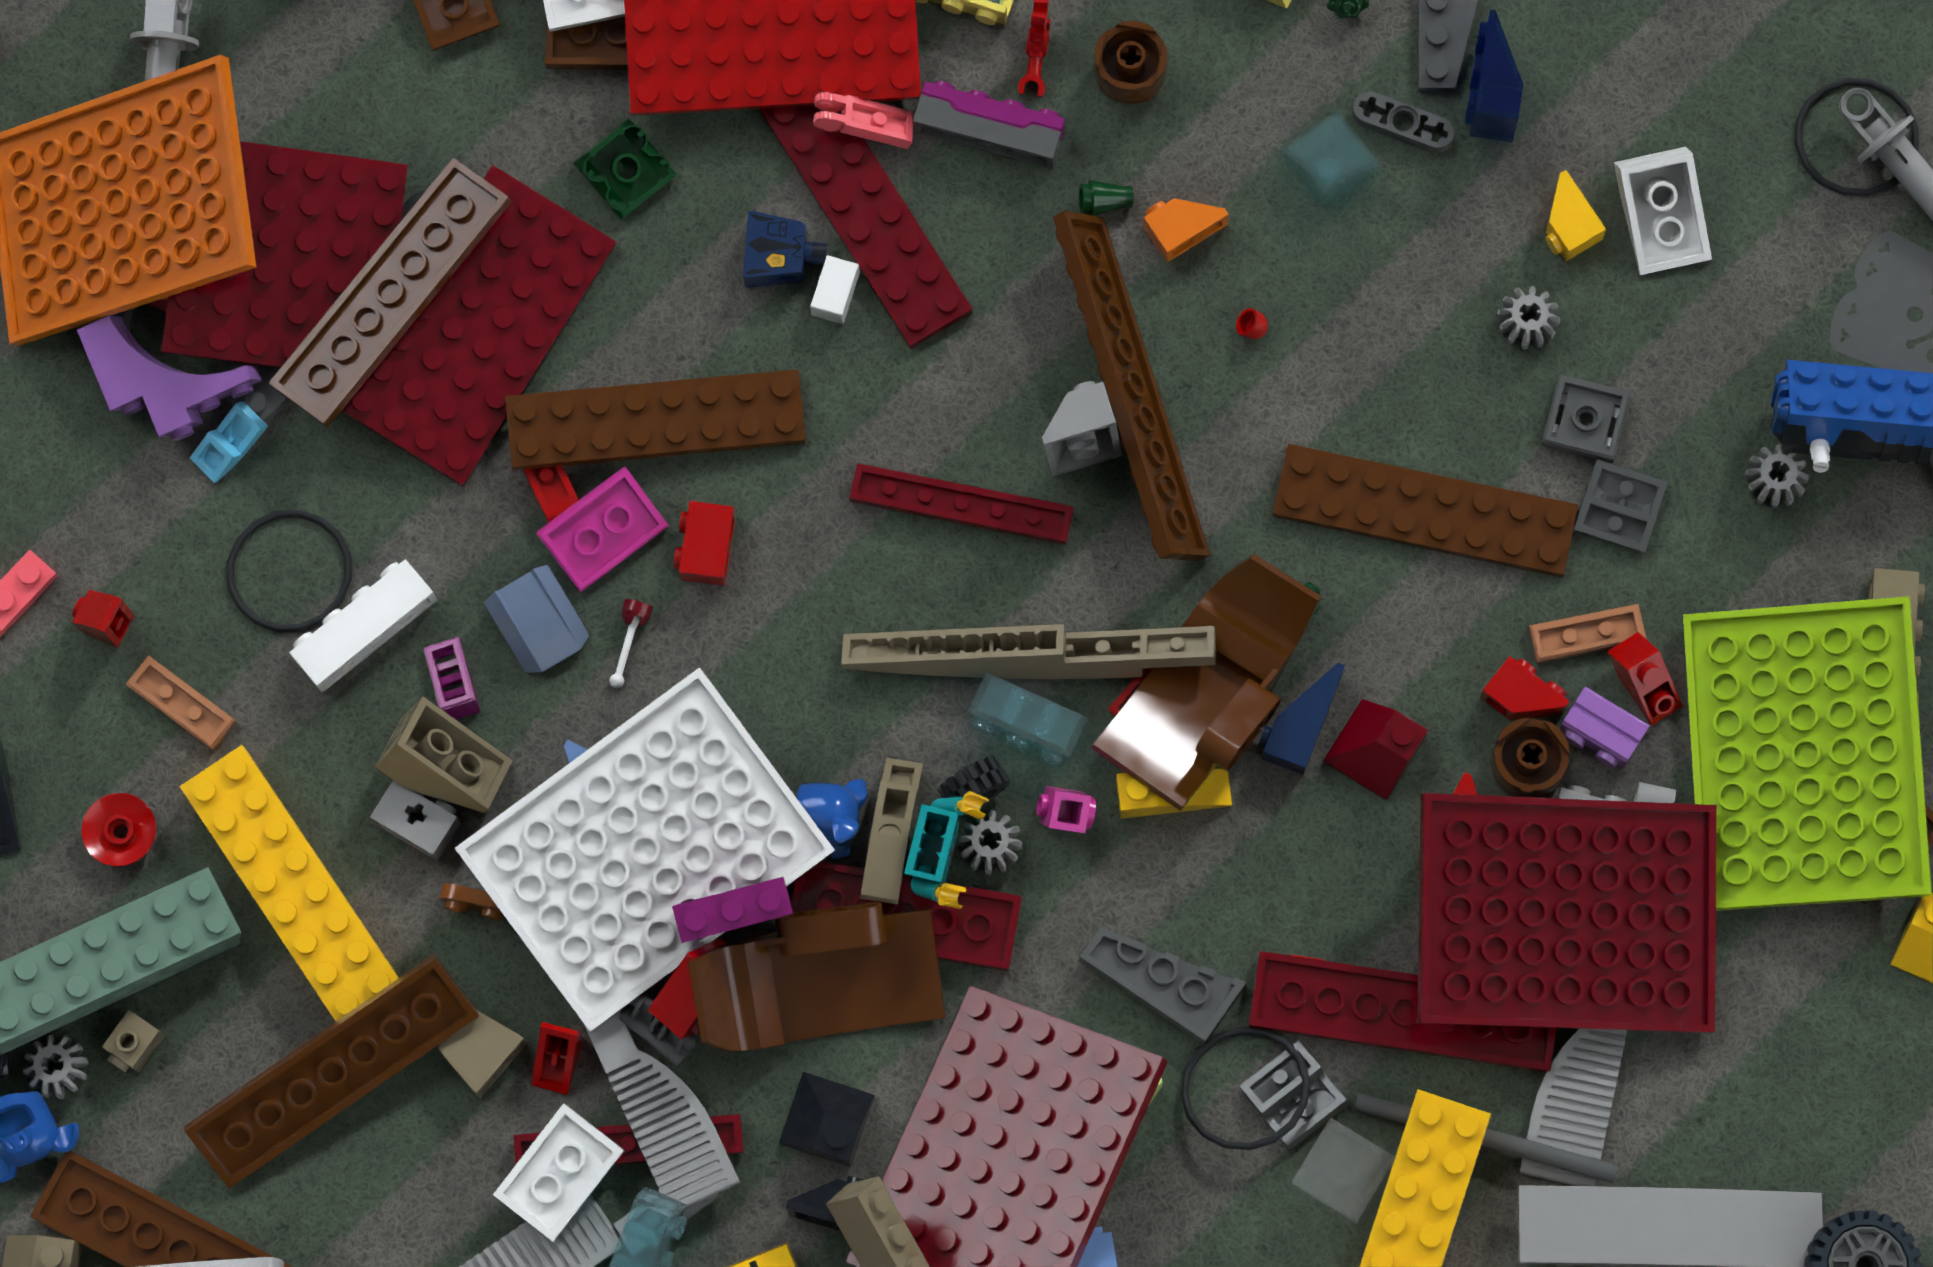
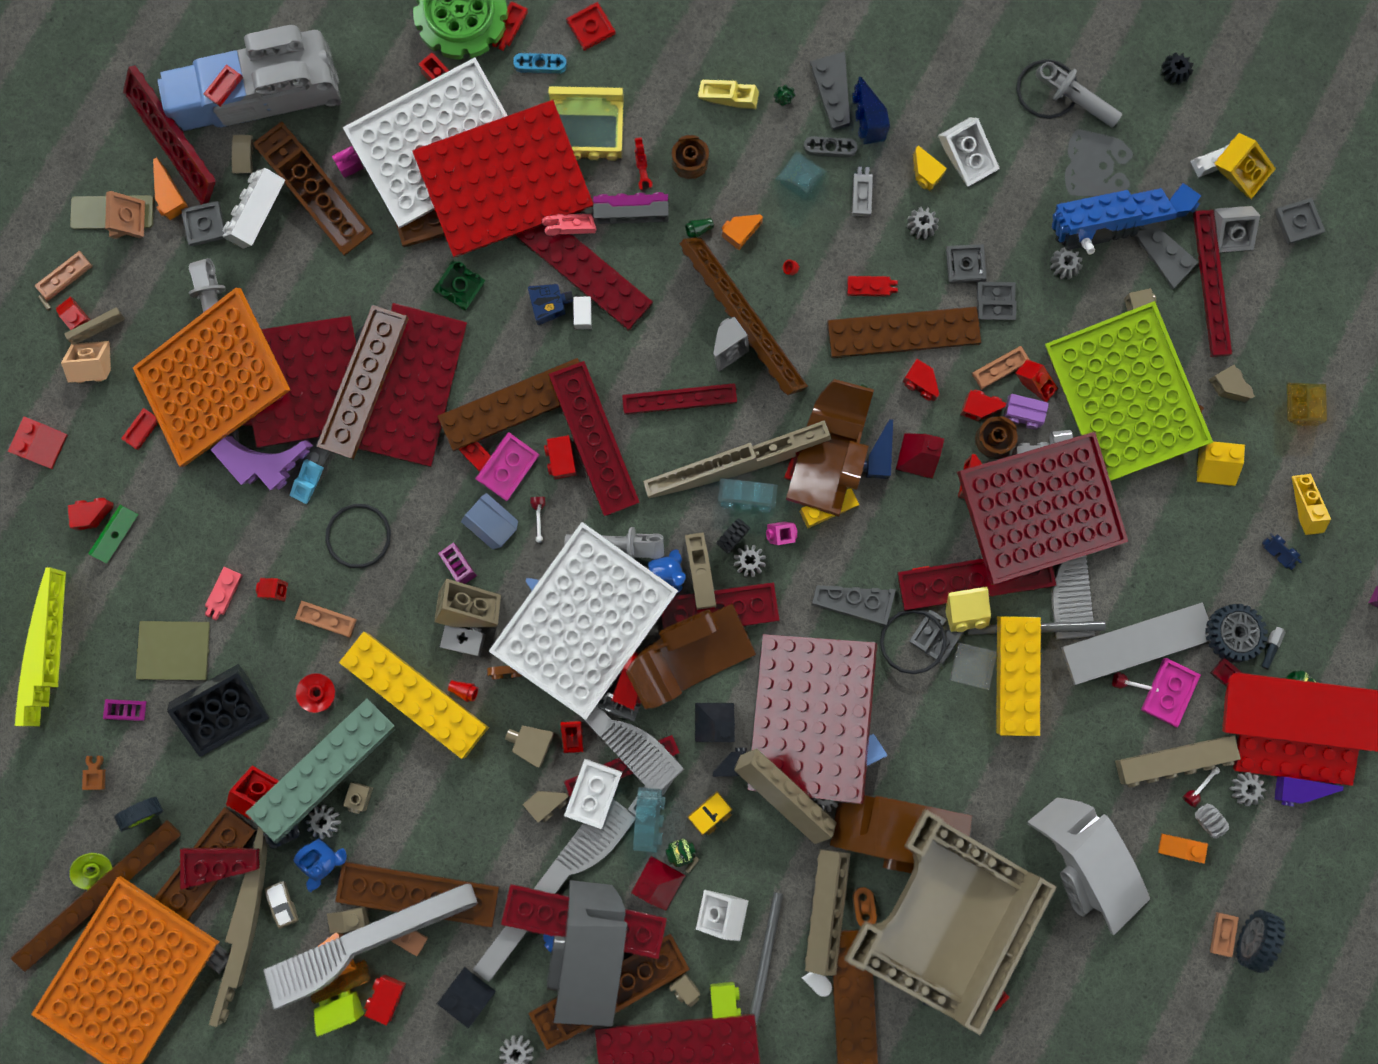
camera: 25 degrees left, 5 degrees up
reddish brown plate [184,954,479,1188] -> none
white brick [289,559,437,693] -> none
magenta brick [672,877,793,943] -> none
teal torso [904,791,989,909] -> none
none -> red cone [448,680,479,702]
none -> dark tan slope [523,791,569,823]
none -> dark red plate [549,361,640,516]
none -> light grey piece [564,527,664,560]
none -> red hinge [847,276,898,296]
none -> light grey hinge [852,167,873,217]
none -> red slope [902,359,939,401]
none -> light yellow slope [945,587,991,632]

